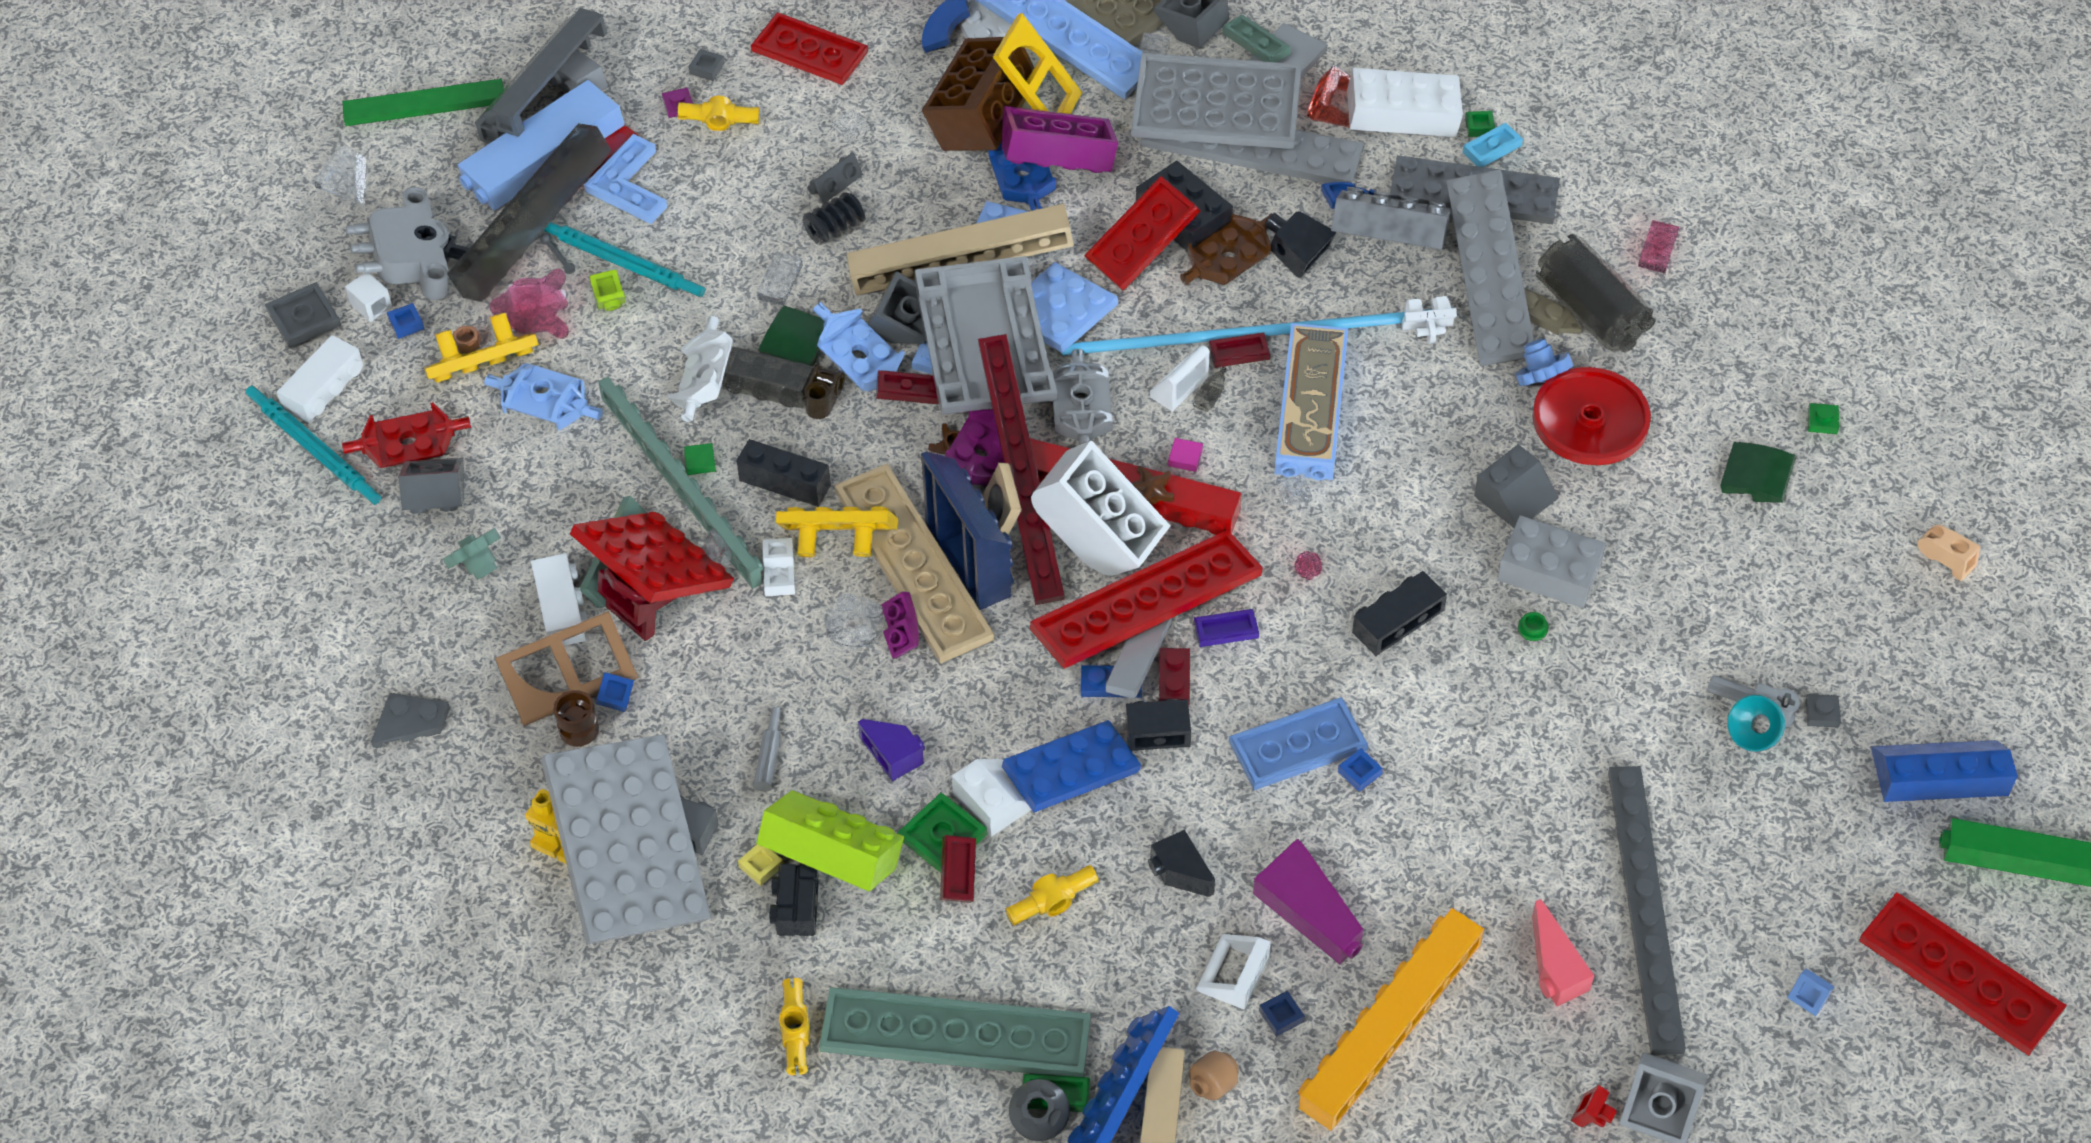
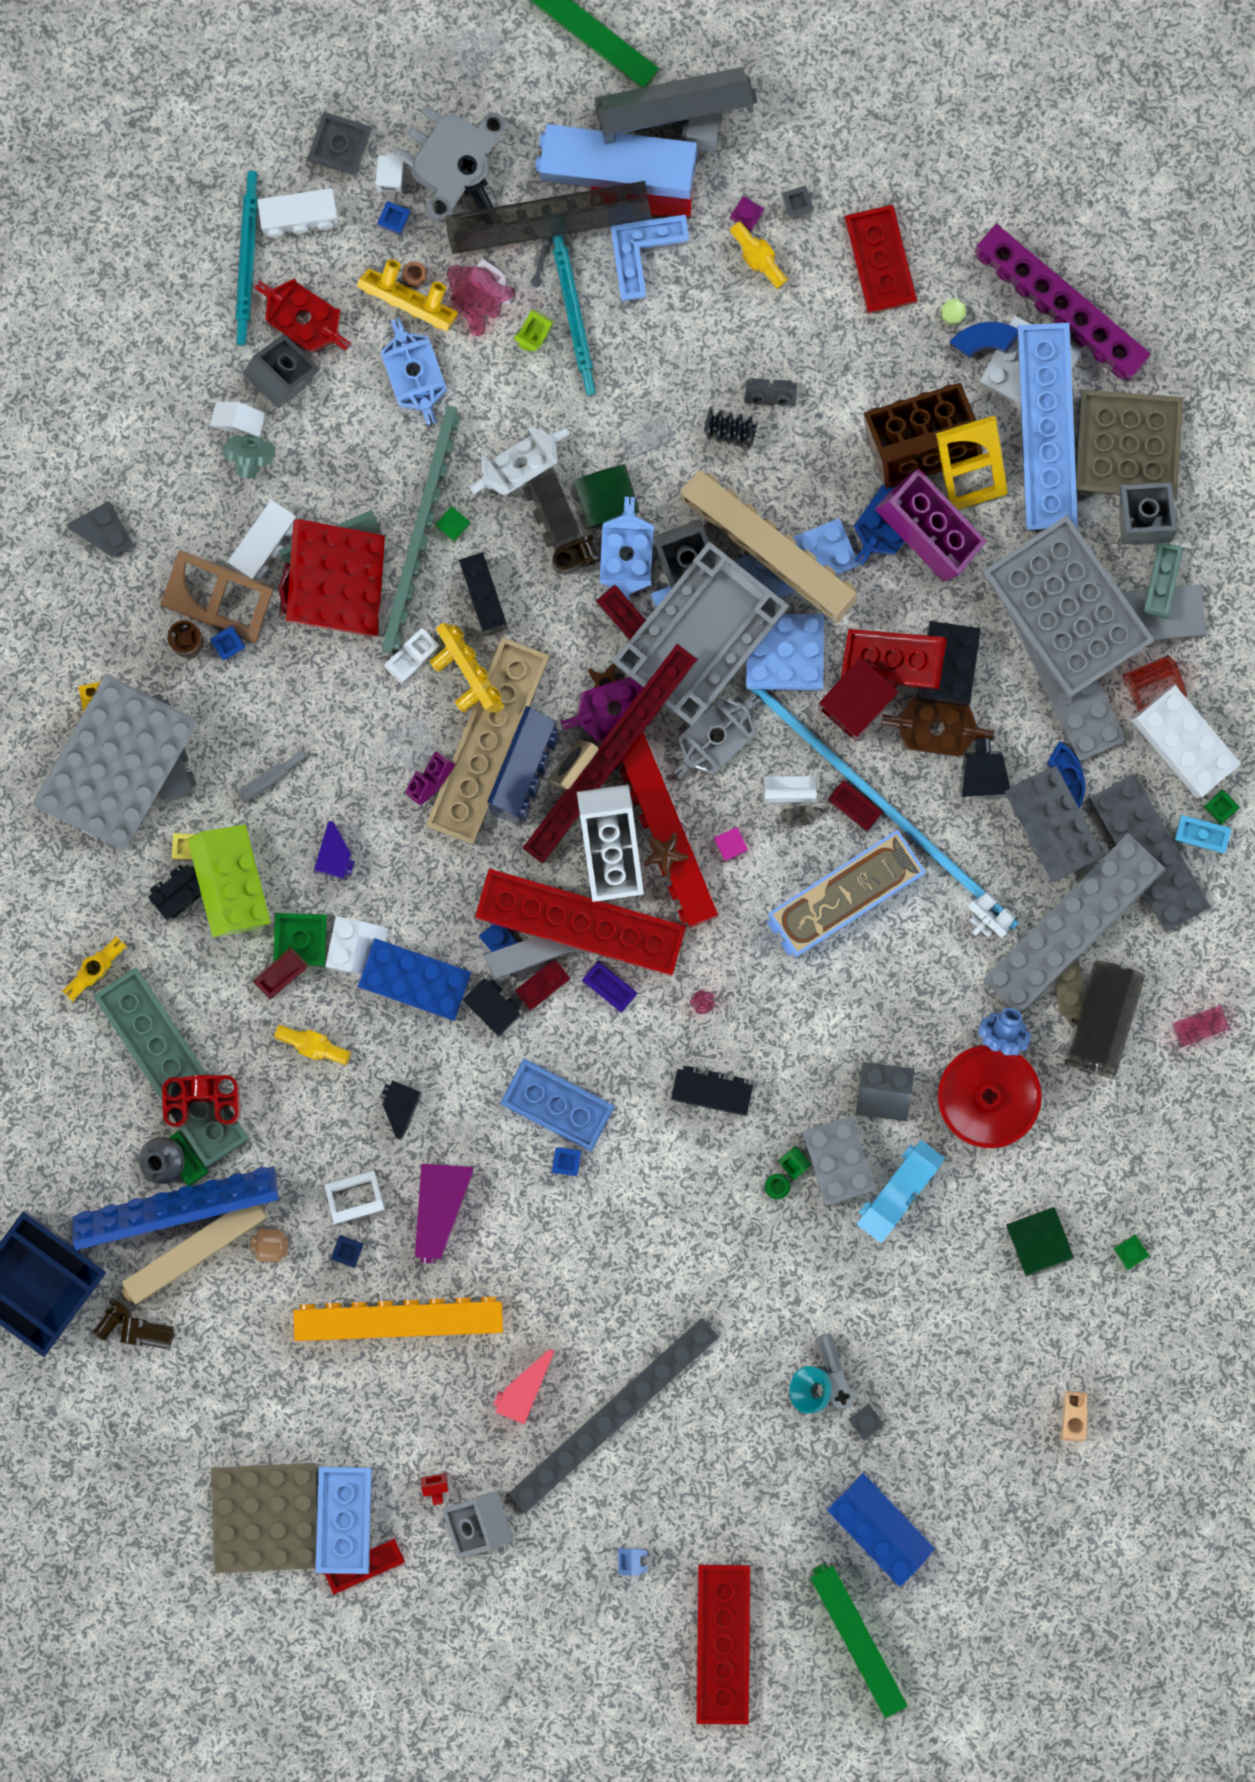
camera: 50 degrees right, 30 degrees up
none -> red beam [162,1075,241,1128]
none -> white slope [210,402,265,437]
none -> green tile [777,1145,812,1180]
none -> dark red slope [818,657,899,742]
none -> medium azure brick [856,1140,945,1243]
none -> yellowish green tile [941,299,966,325]

